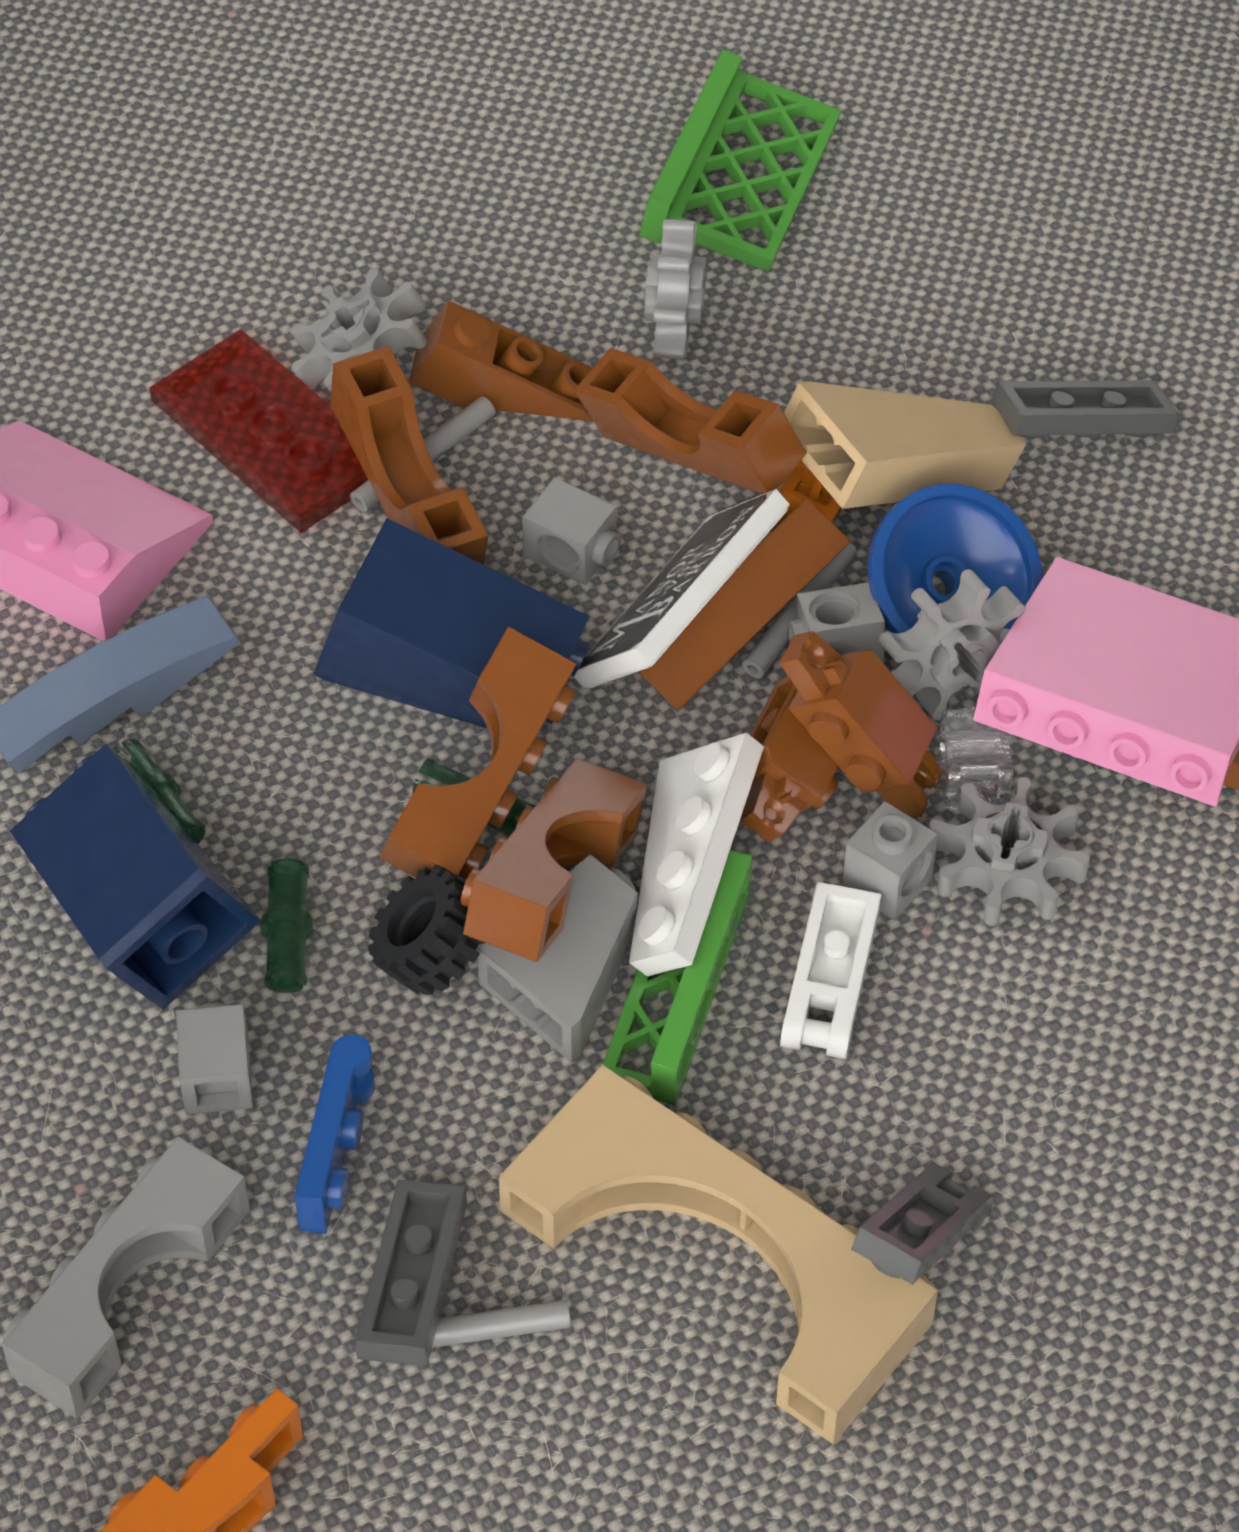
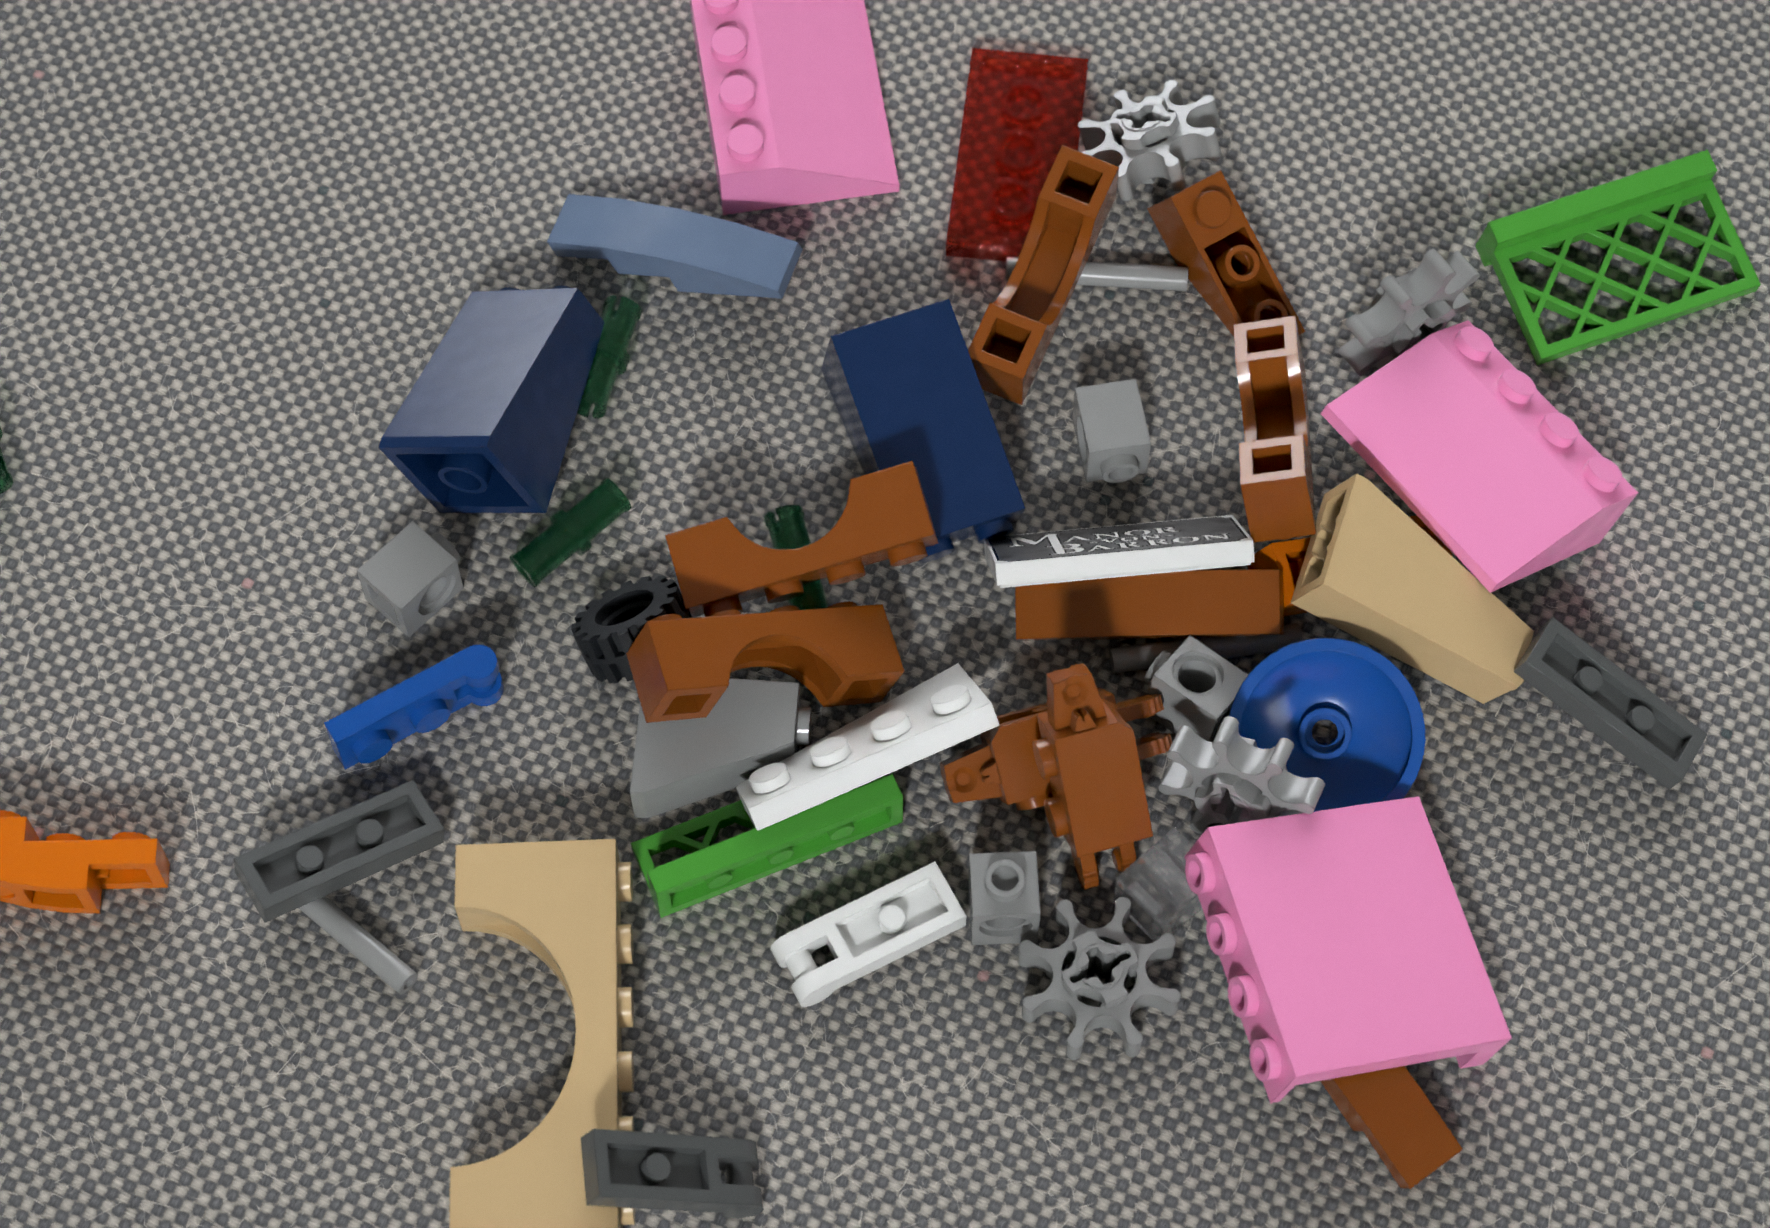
camera: 50 degrees right, 10 degrees up
light grey arch [1,1136,250,1419] -> none
none -> bright pink slope [1321,320,1638,593]

